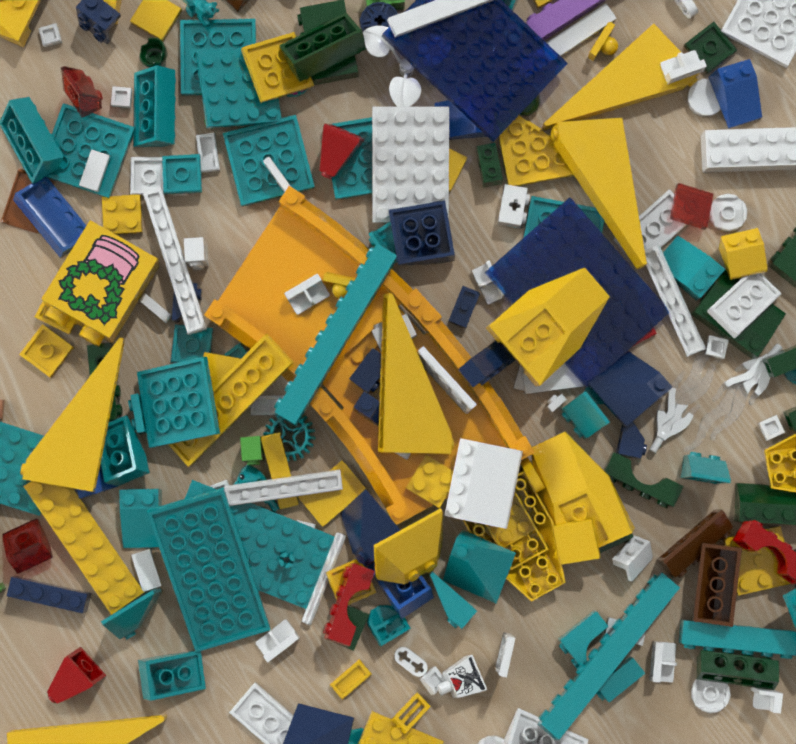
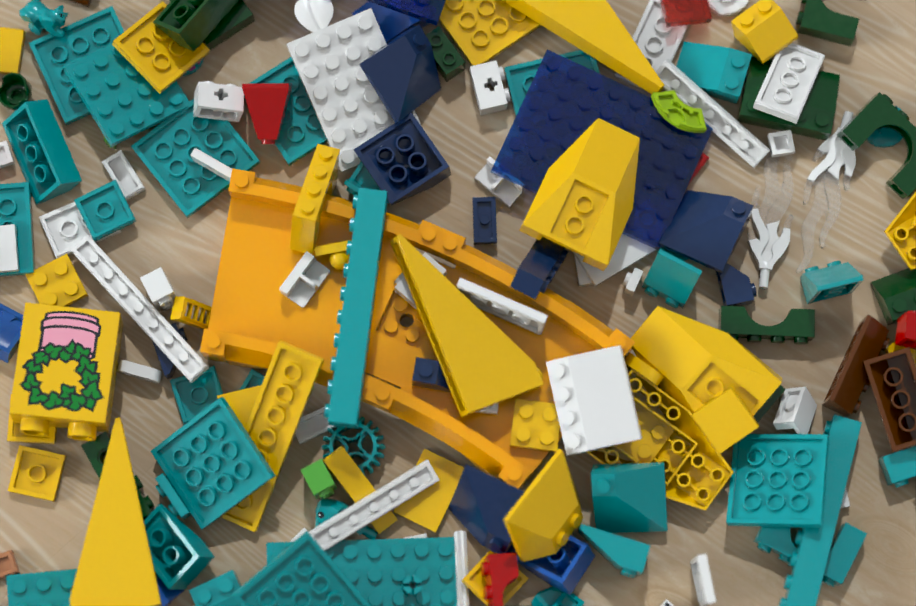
camera: 20 degrees left, 5 degrees down
dark blue brick [349,348,381,394] -> none
white panel [649,641,677,683] -> none
white plate [758,415,785,441] -> none
none -> yellow slope [170,296,212,330]
none -> white brick [193,81,244,122]
none -> yellow arch [290,144,340,254]
none -> dark blue slope [359,25,442,123]
none -> lime tile [651,90,707,133]
none -> teal plate [726,434,829,528]

